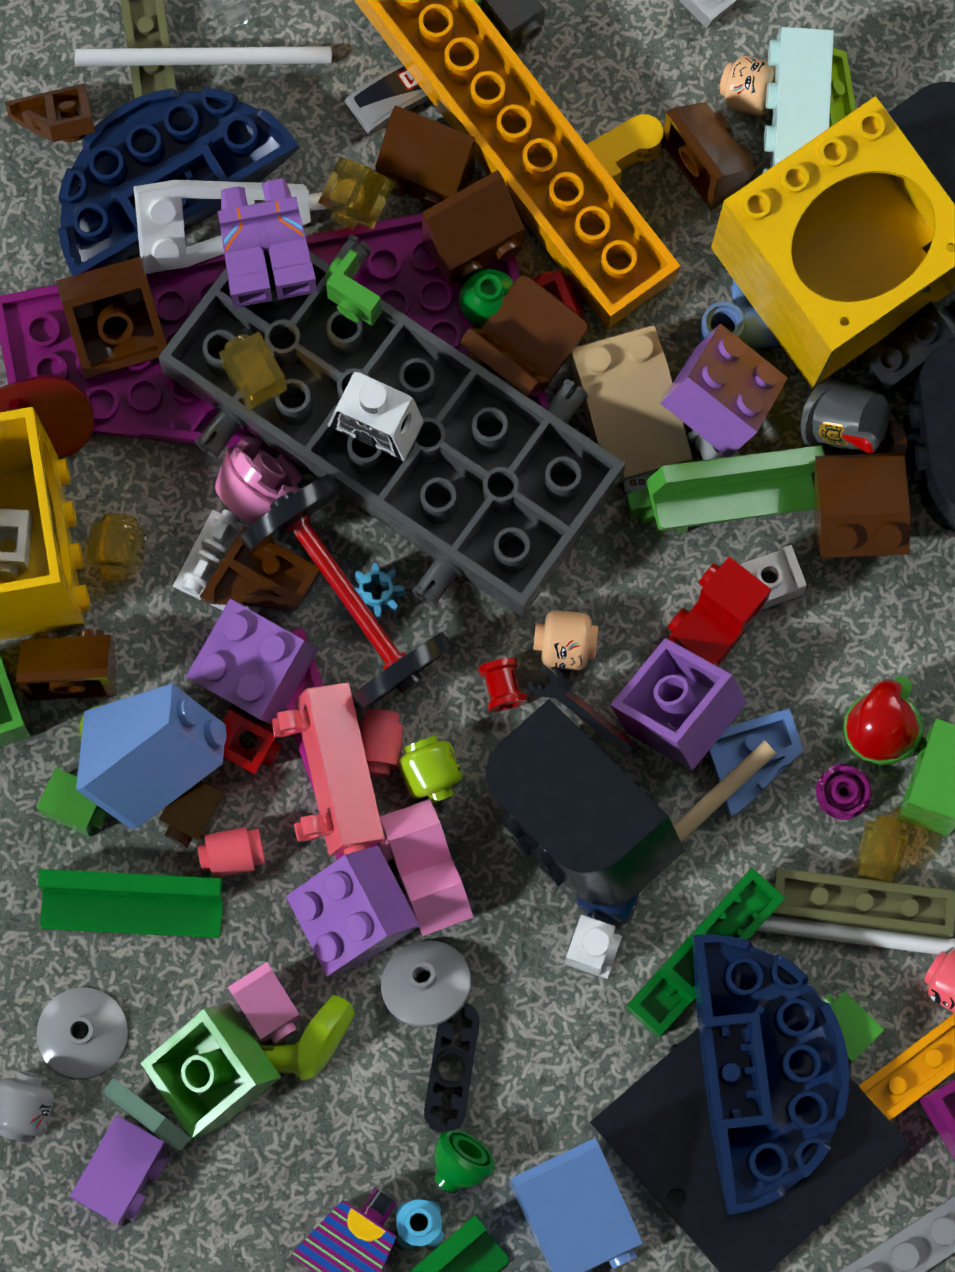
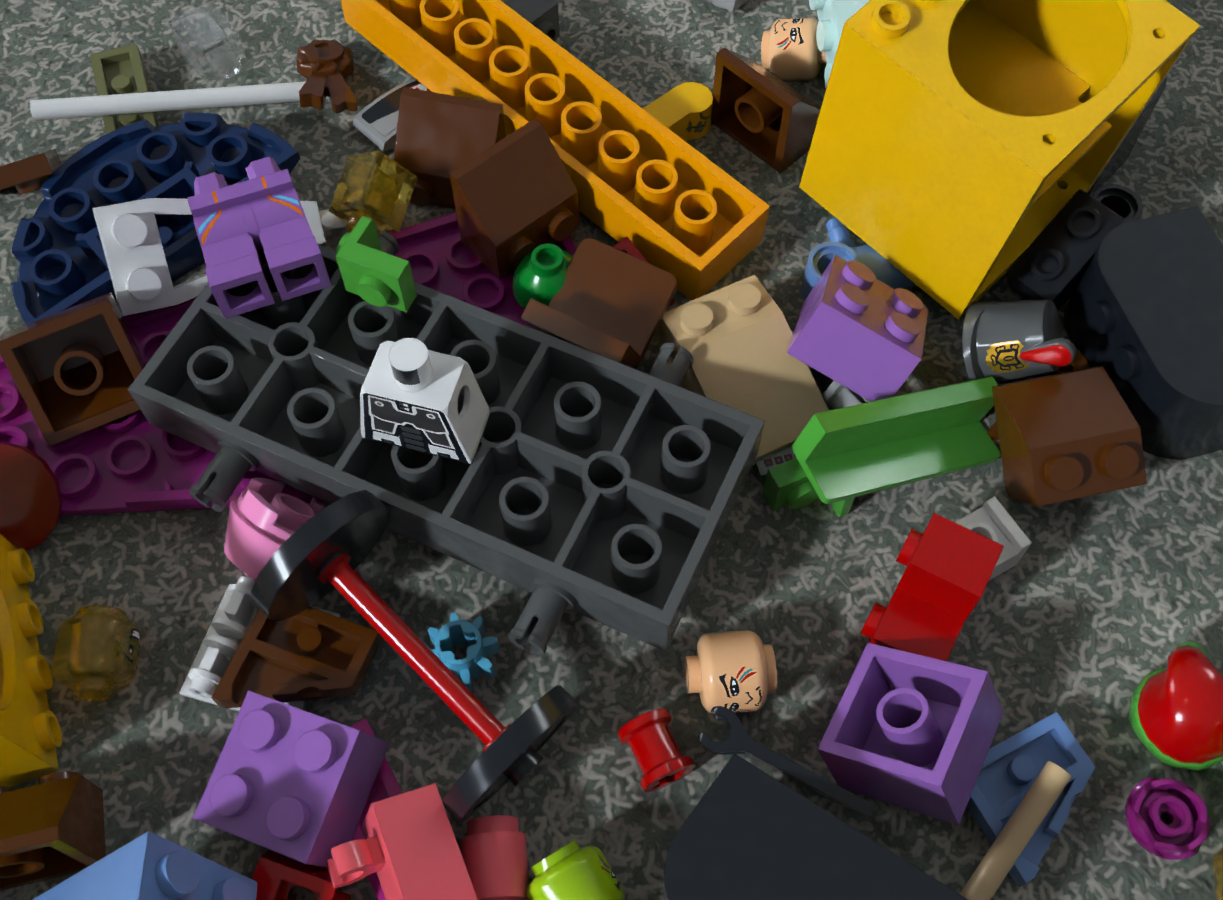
camera: 10 degrees left, 15 degrees down
clear yellow brick [219,331,287,411] -> none
none -> reddish brown piece [296,40,358,114]

